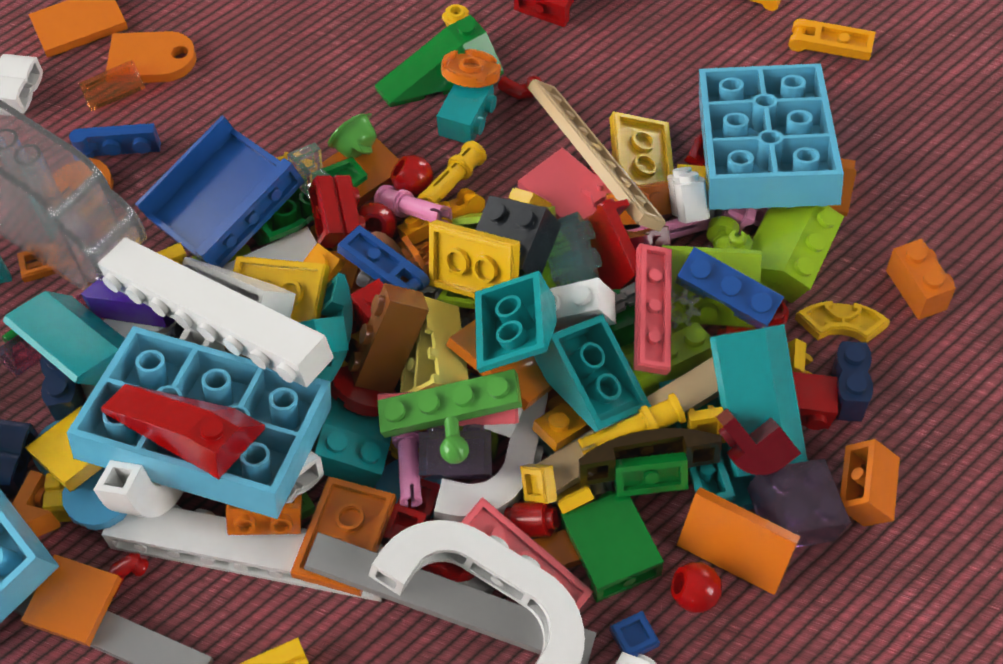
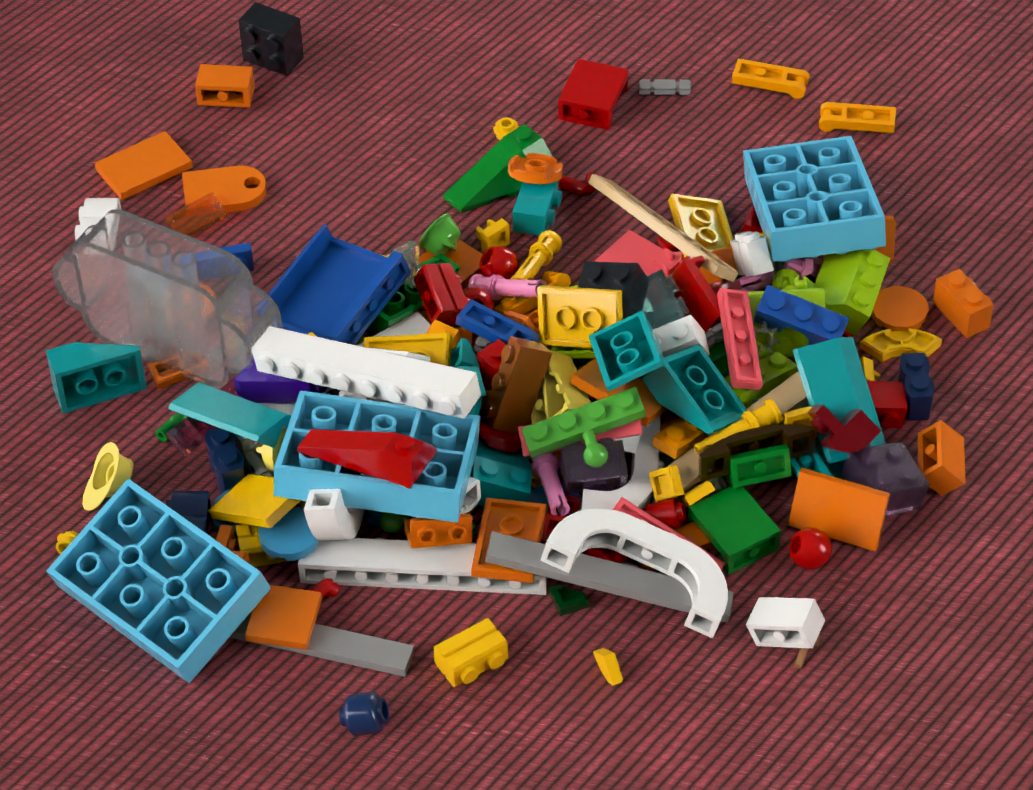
camera: 10 degrees left, 10 degrees down
blue tile [609,611,660,657] -> none
none -> yellow tile [476,218,510,253]
none -> dark green tile [549,585,589,616]
none -> orange tile [871,286,929,331]

